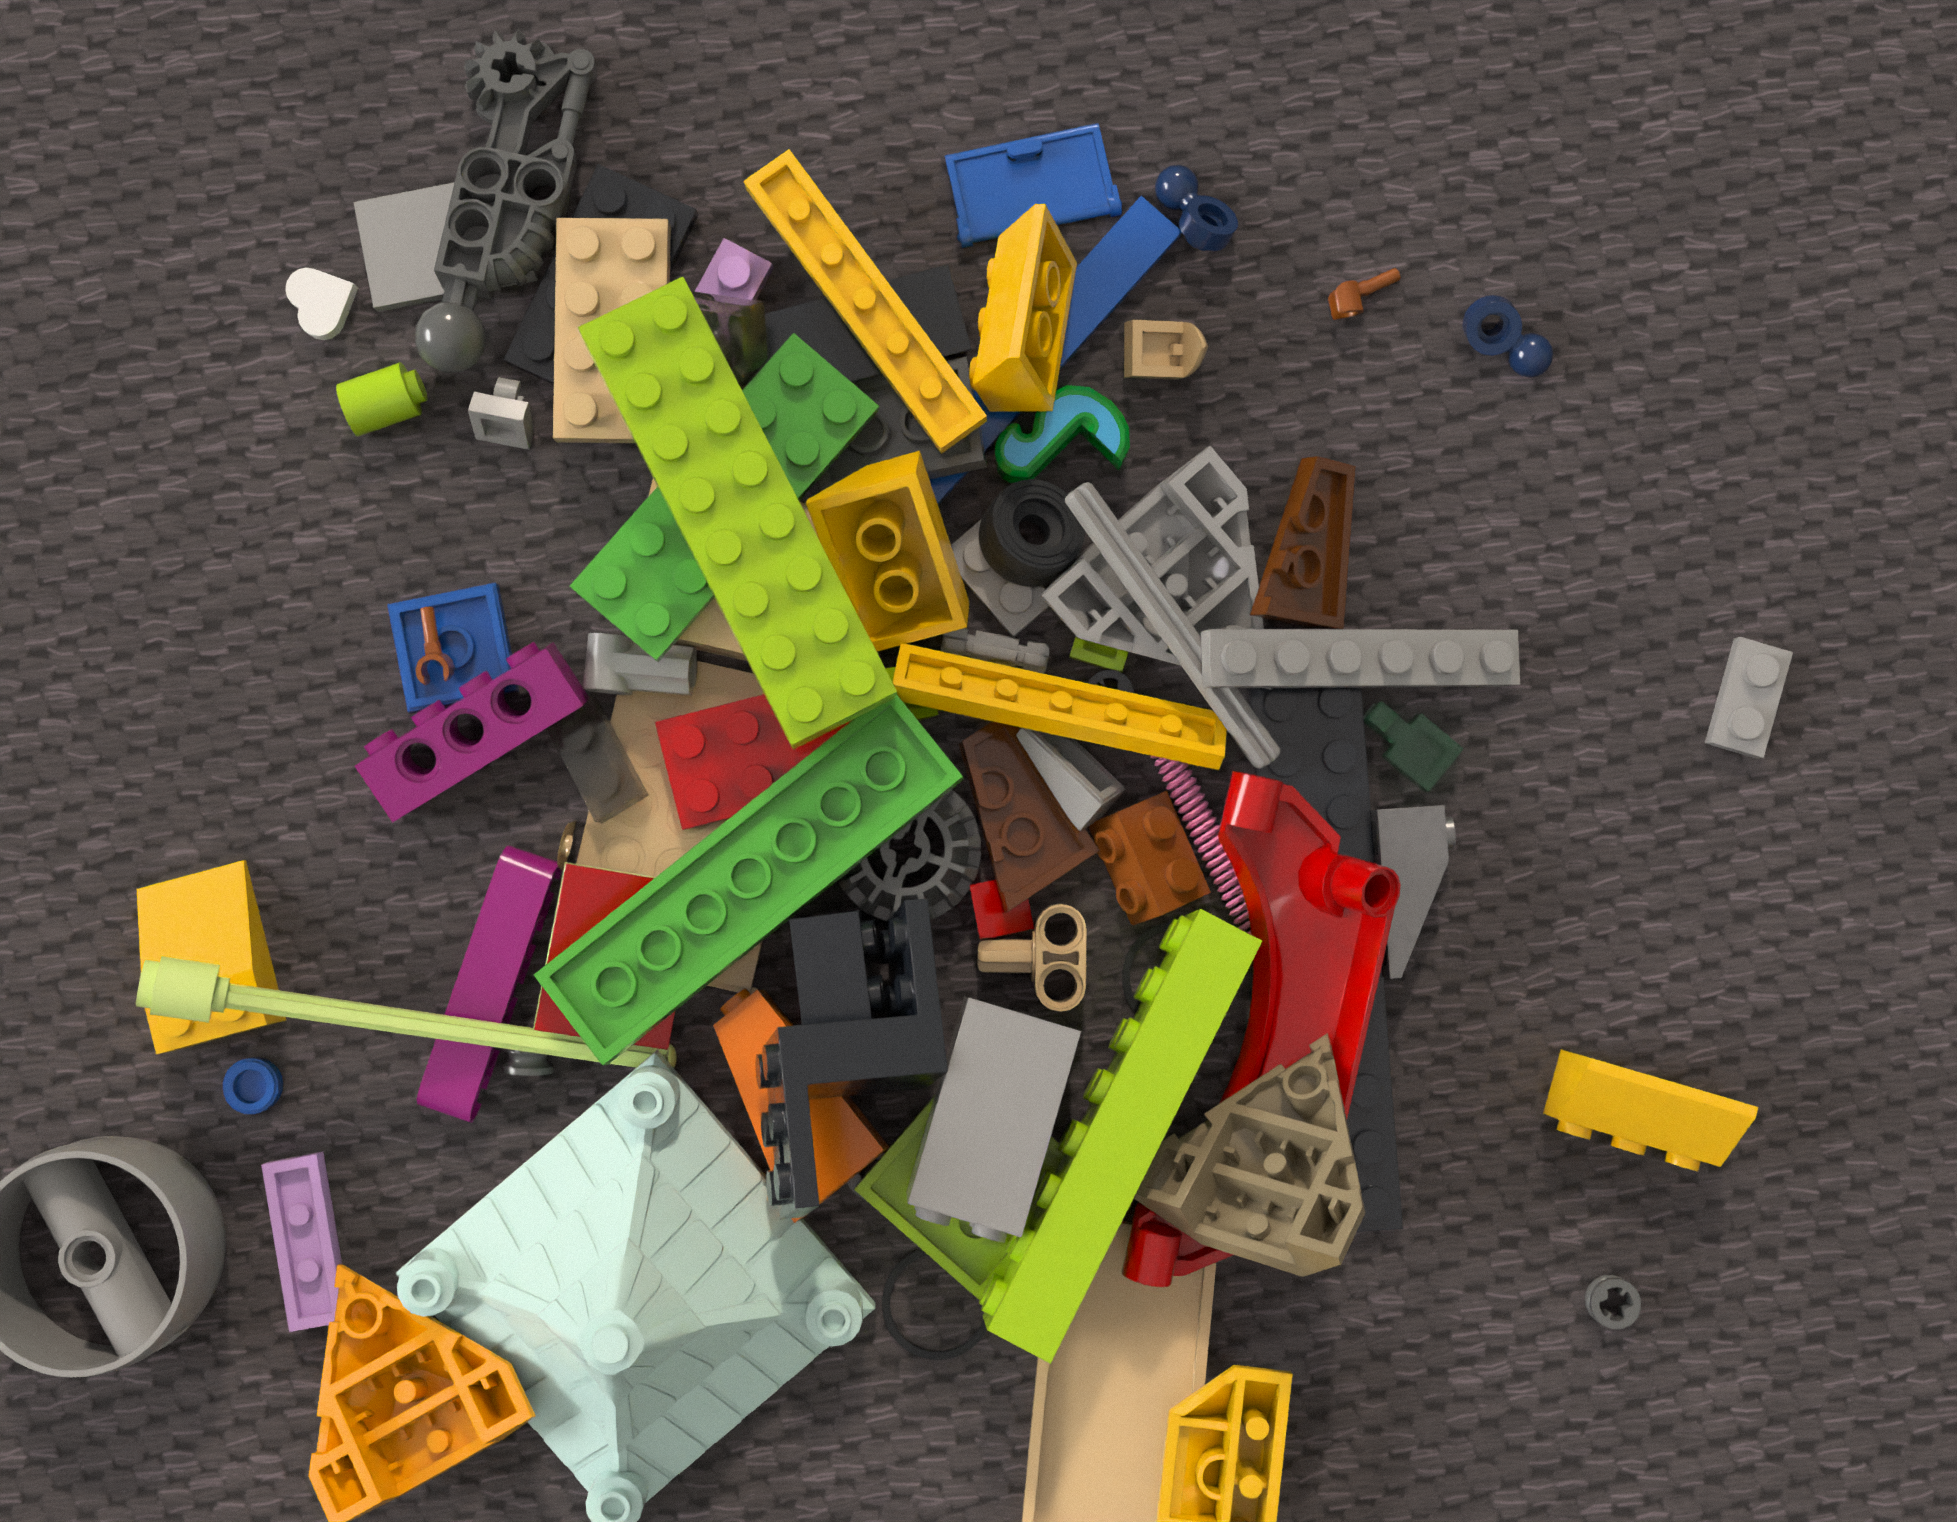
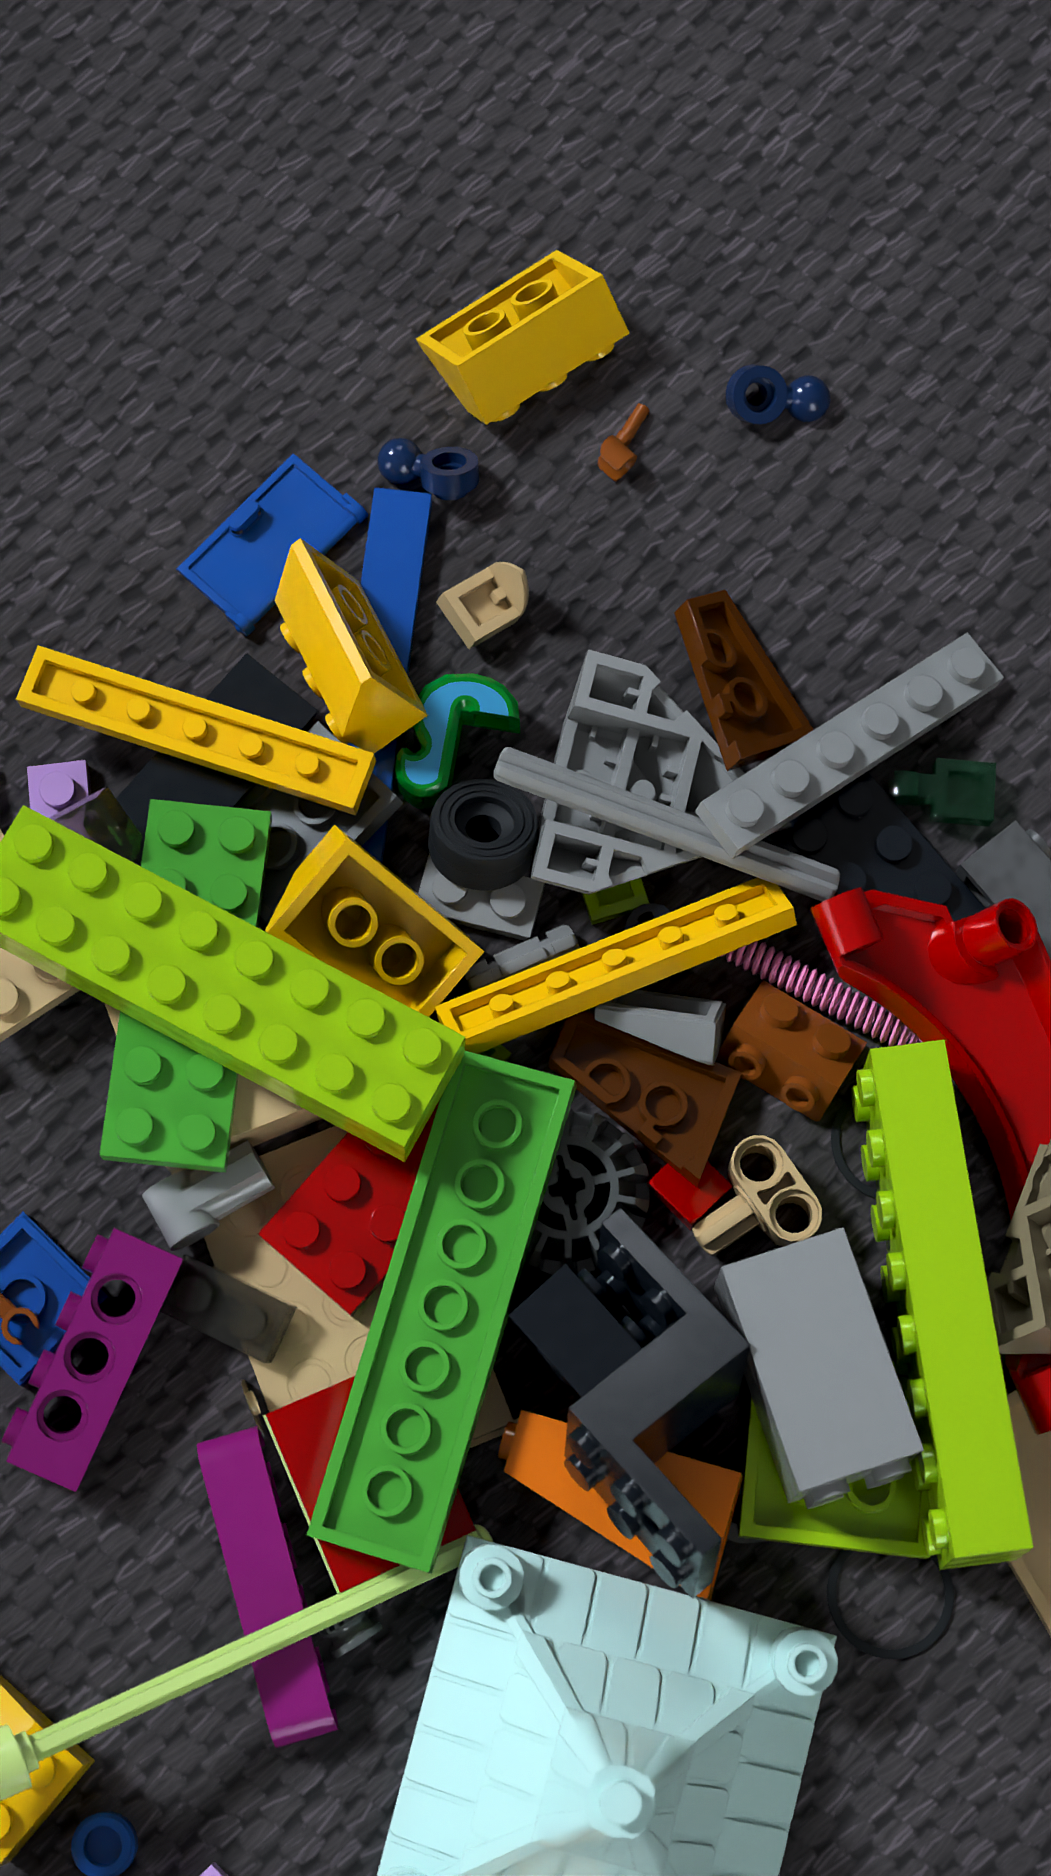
camera: 30 degrees left, 10 degrees down
none -> yellow slope [416,250,630,425]

